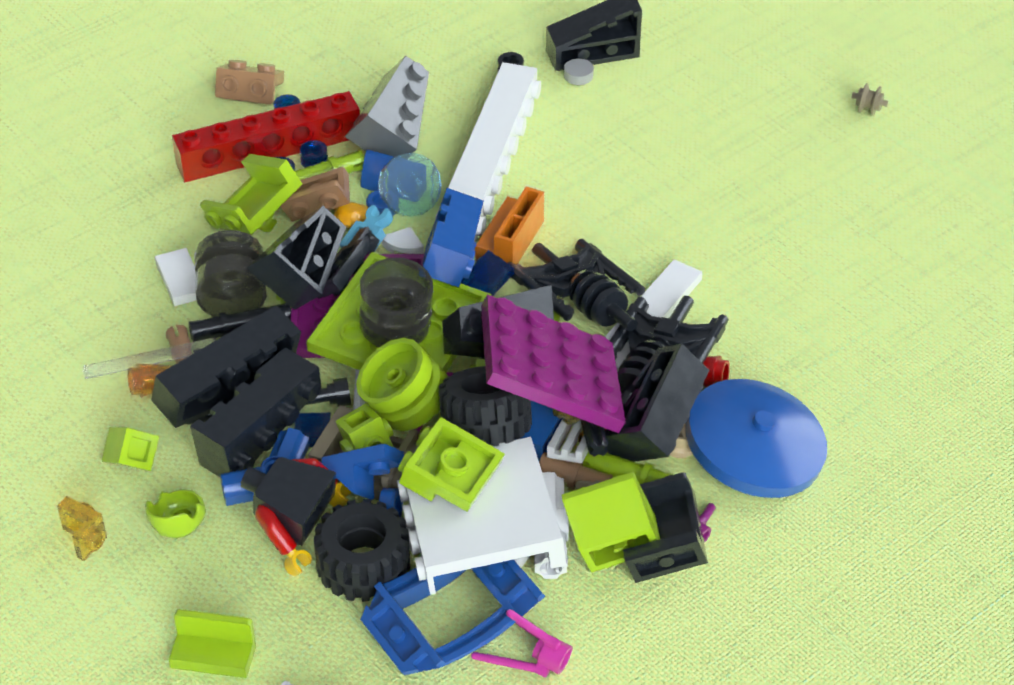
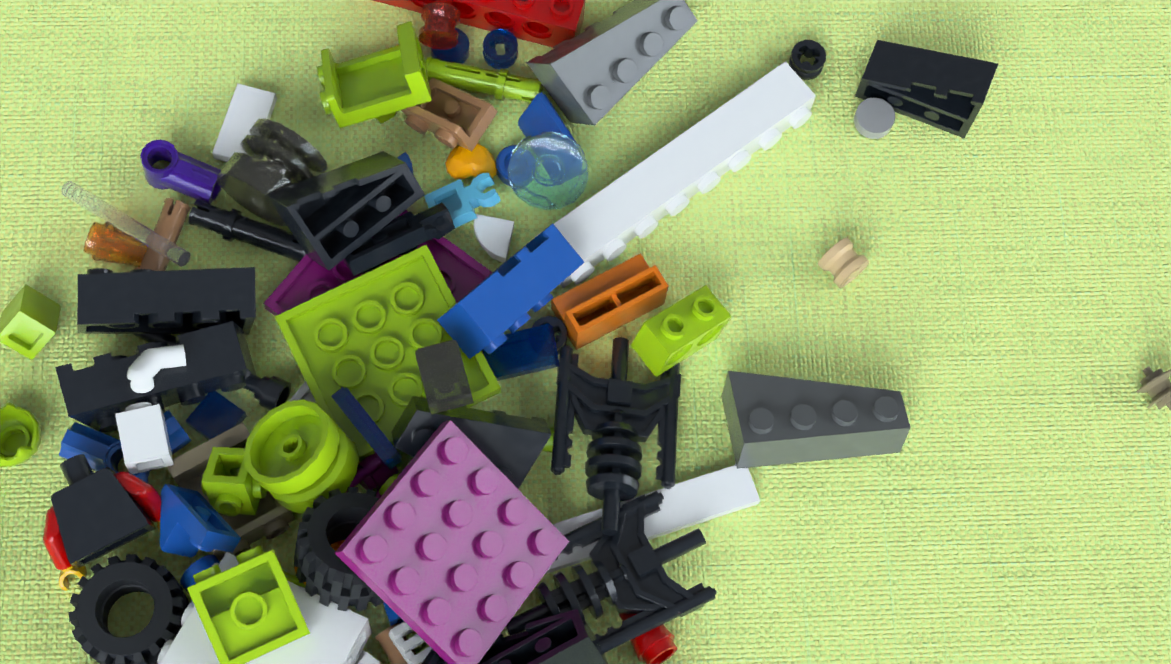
camera: 30 degrees right, 25 degrees up
clear smoke wheel [359,258,433,347] -> none
none -> white brick [115,402,174,474]
none -> white arm [127,344,186,393]
none -> dark purple piece [140,140,225,204]
none -> clear blue tile [331,387,402,470]
none -> clear smoke slope [415,340,474,415]
none -> clear red wheel [419,2,461,50]
none -> lime brick [631,285,731,377]
none -> dark grey wedge [721,371,911,469]
none -> tan wheel [818,237,870,288]

